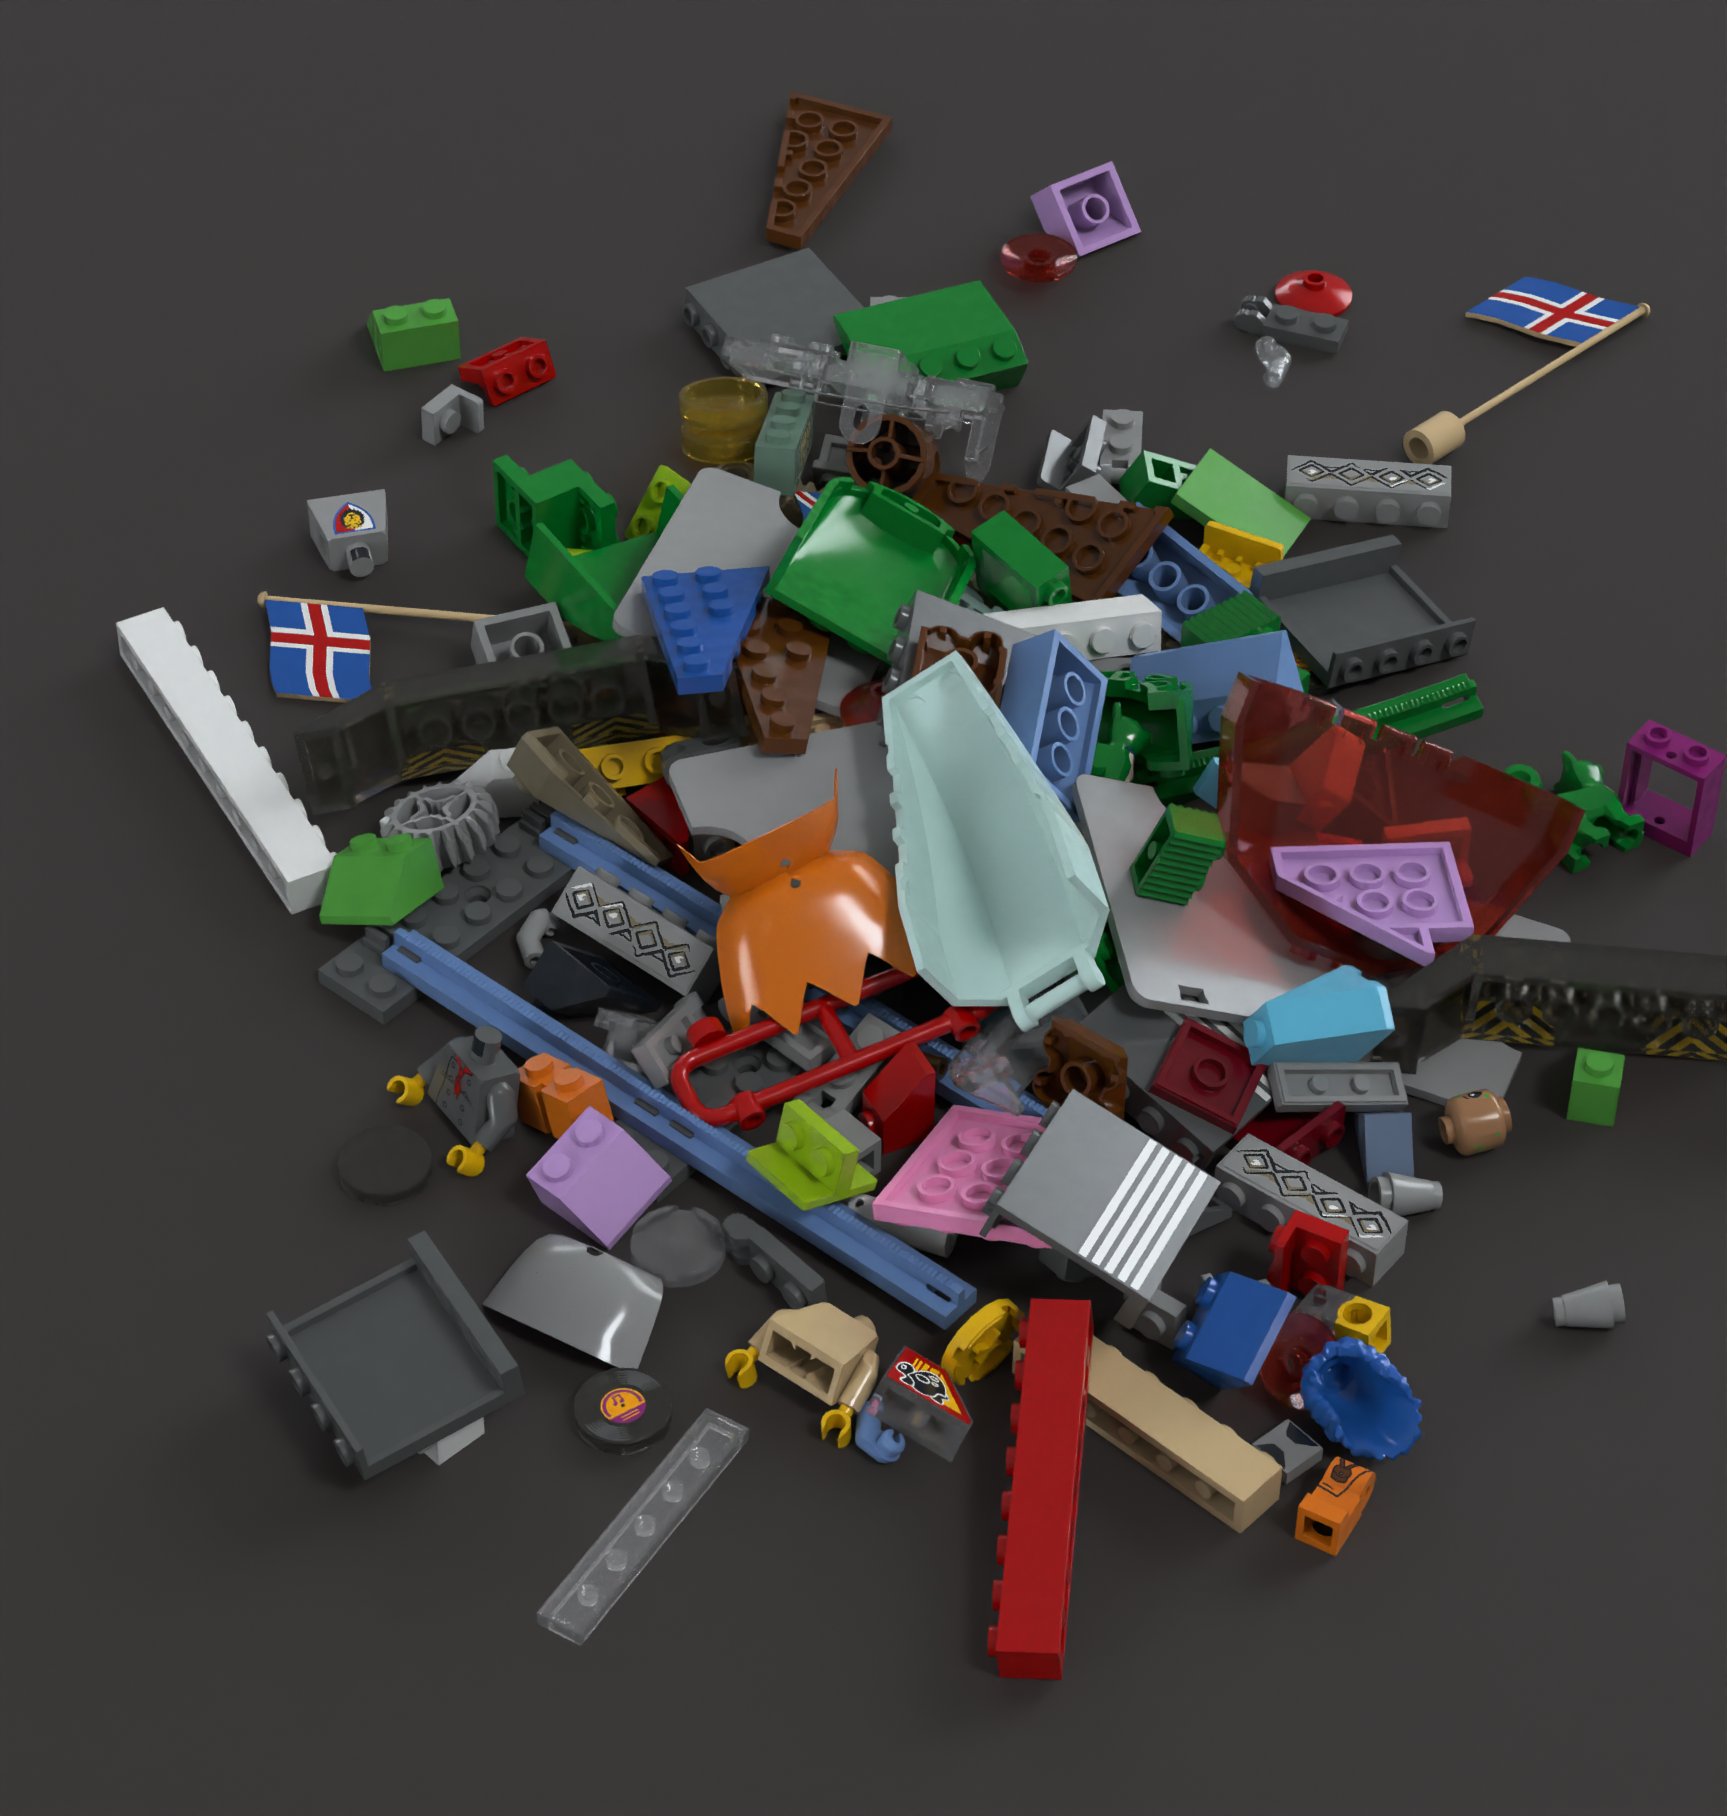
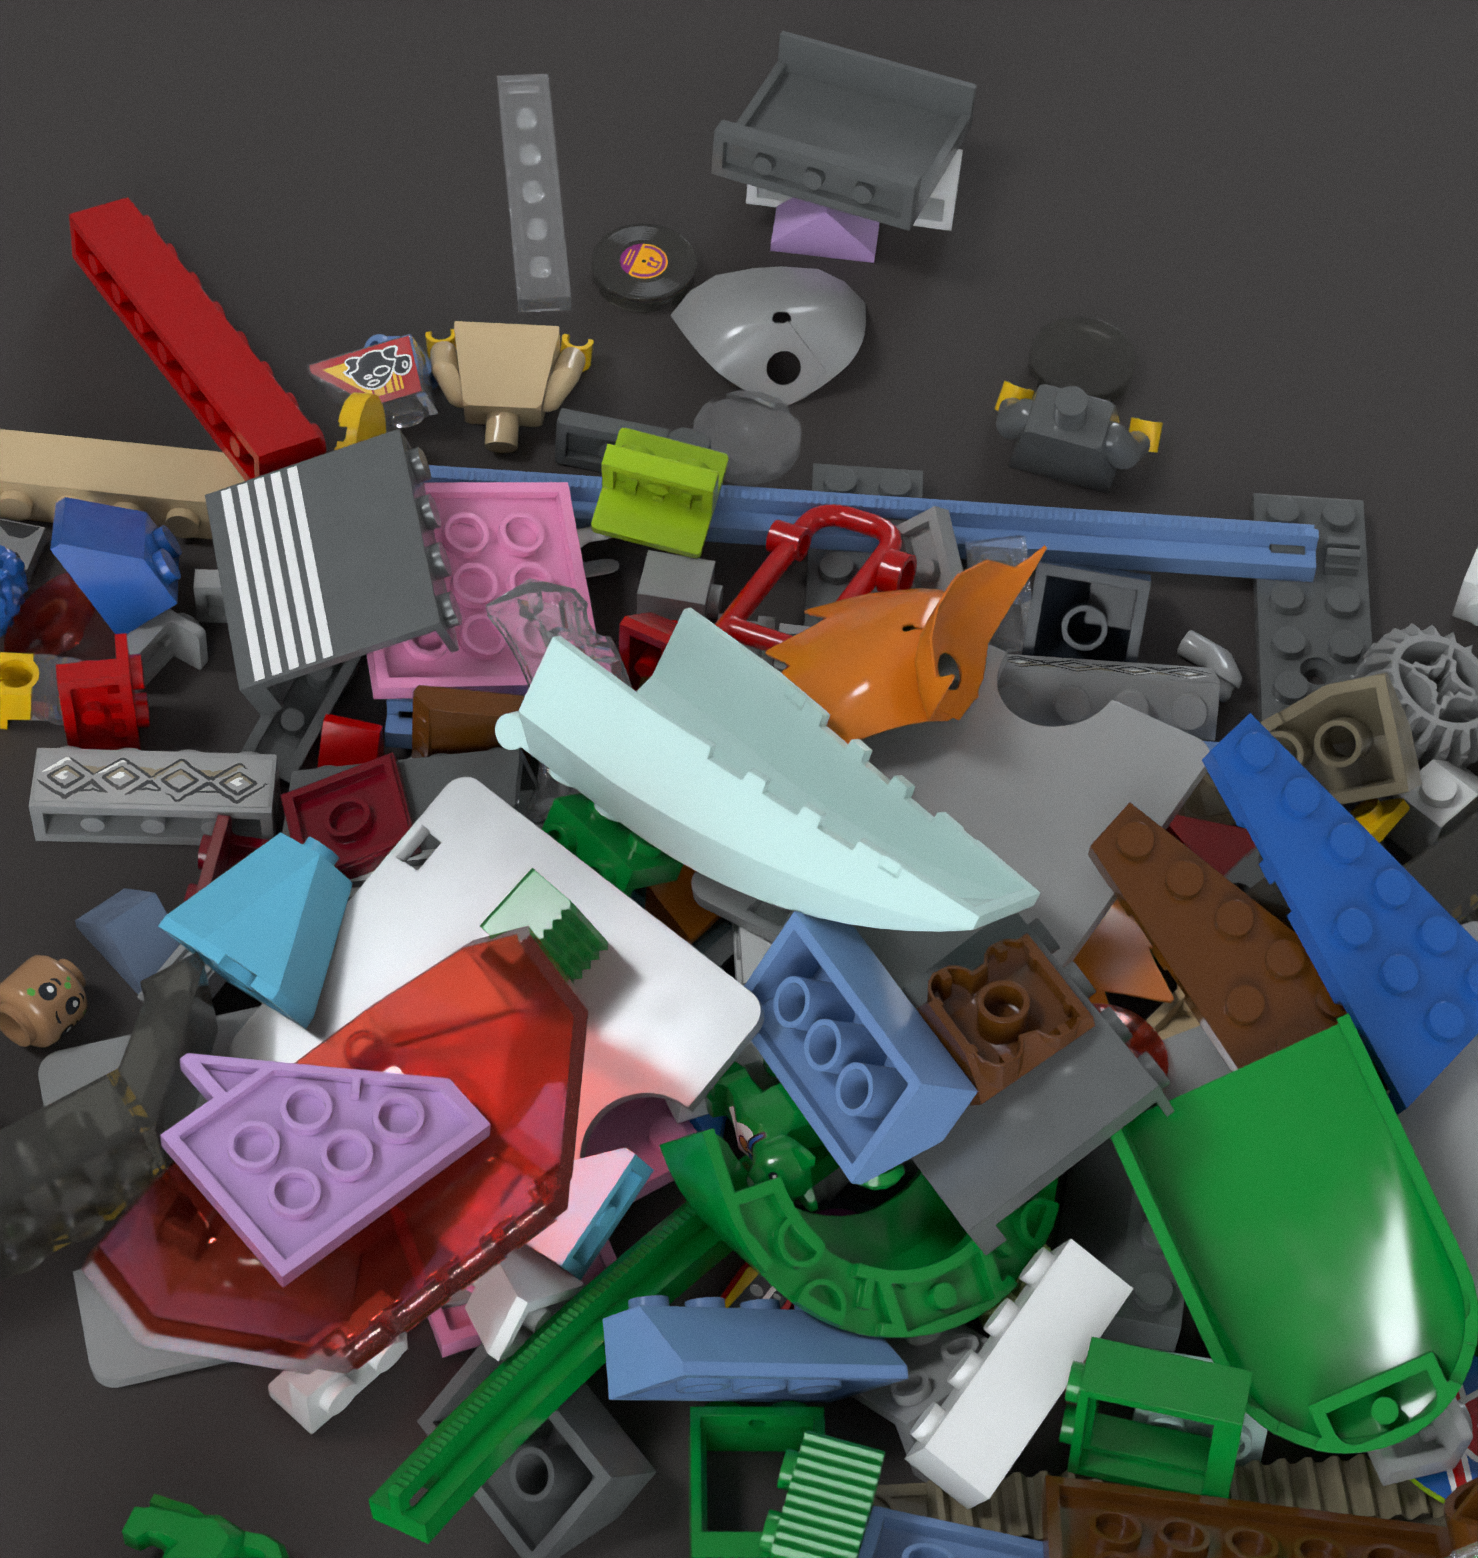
camera: 140 degrees right, 10 degrees up
bright green slope [319,833,444,926] -> none
orange piece [517,1052,615,1139] -> none
lavender slope [526,1105,672,1251] -> none
light grey cone [1368,1172,1443,1216] -> none

